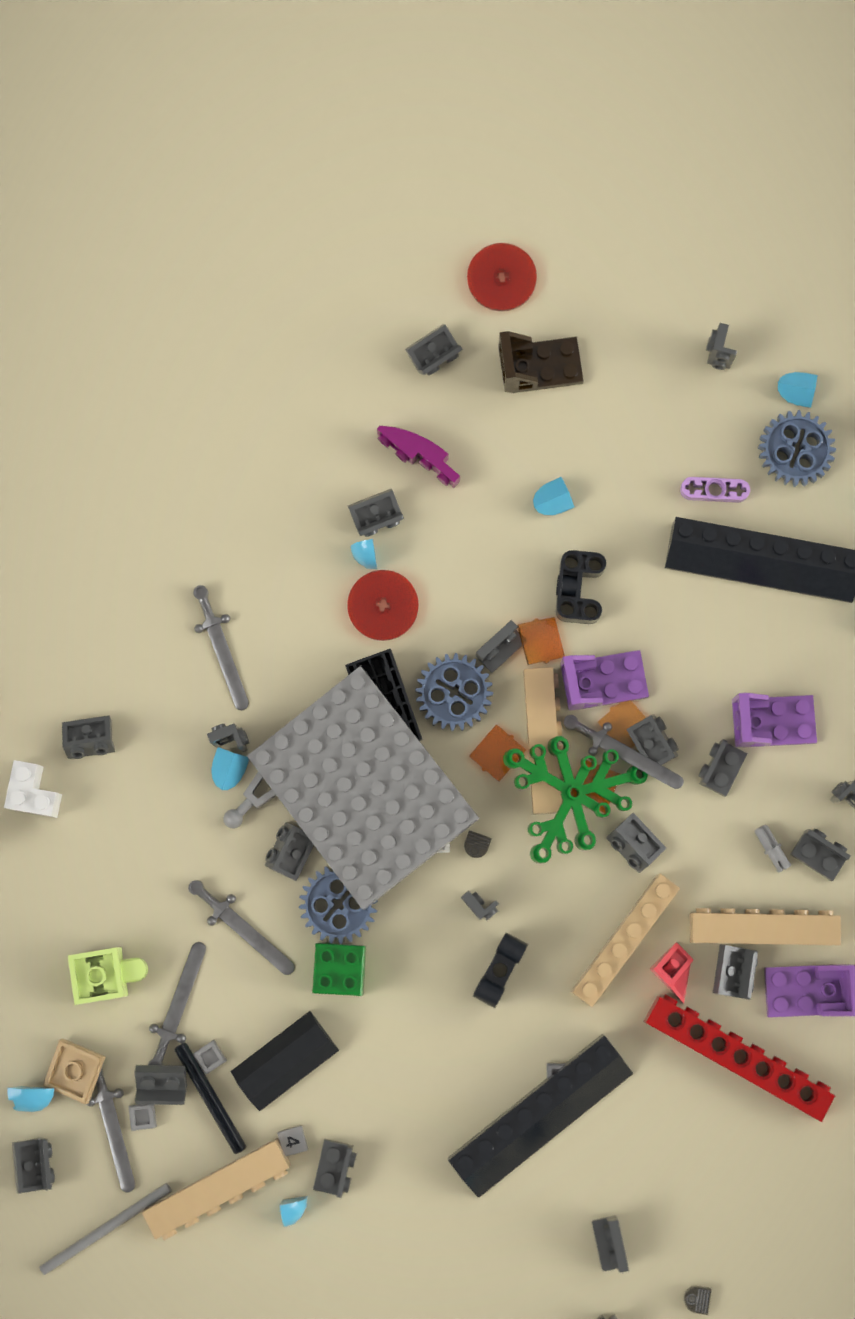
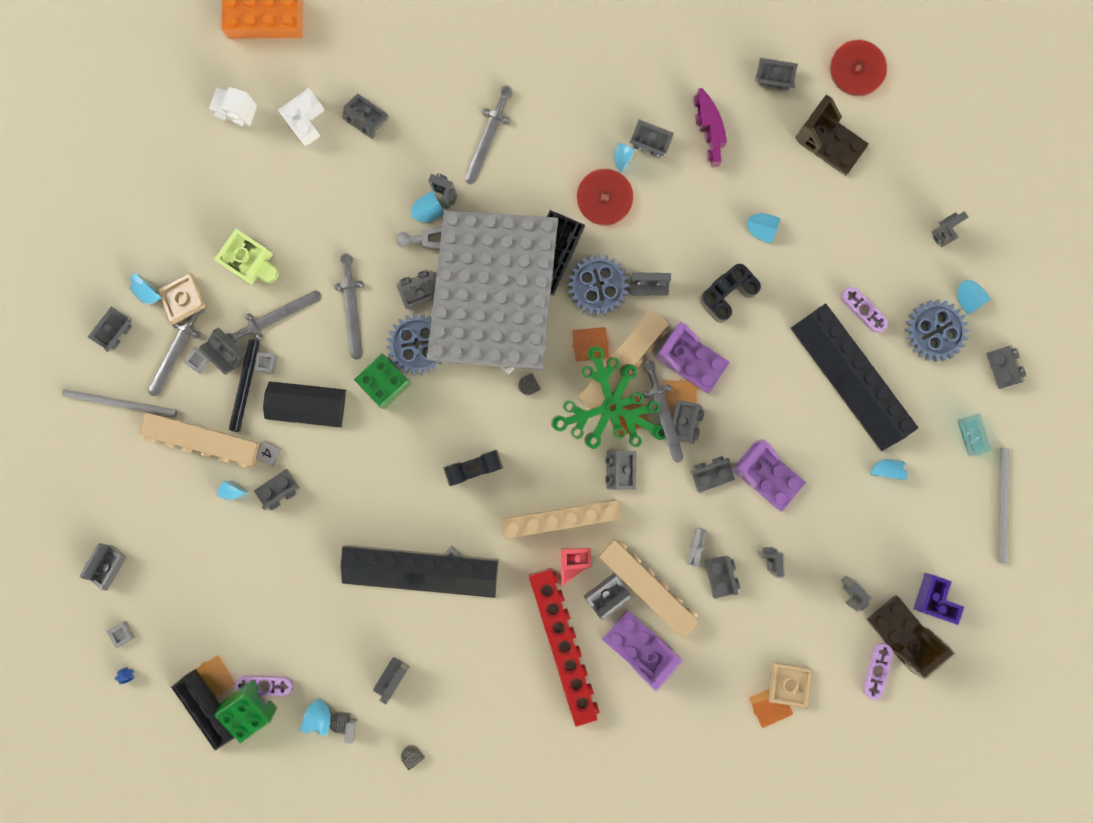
camera: 40 degrees right, 5 degrees up
dark grey bracket [461,891,499,921] -> none
clear orange piece [517,617,565,665] -> none

